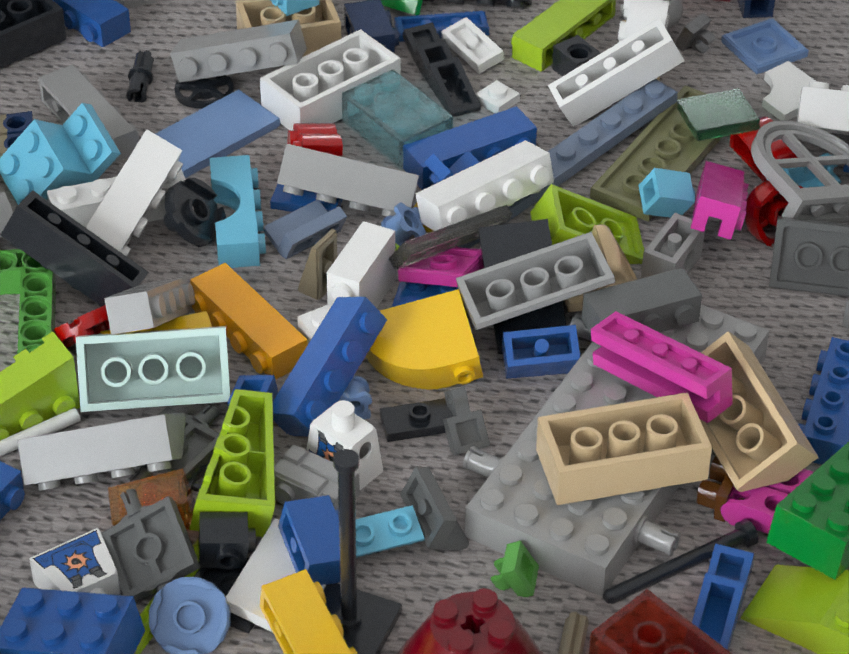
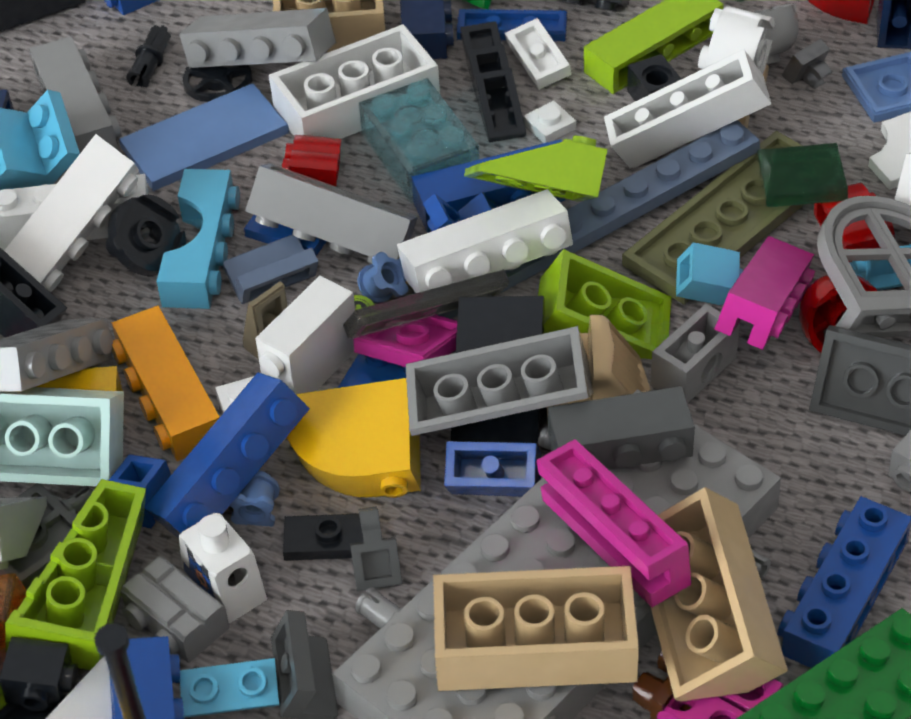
camera: 15 degrees right, 5 degrees up
none -> lime slope [464,135,608,202]

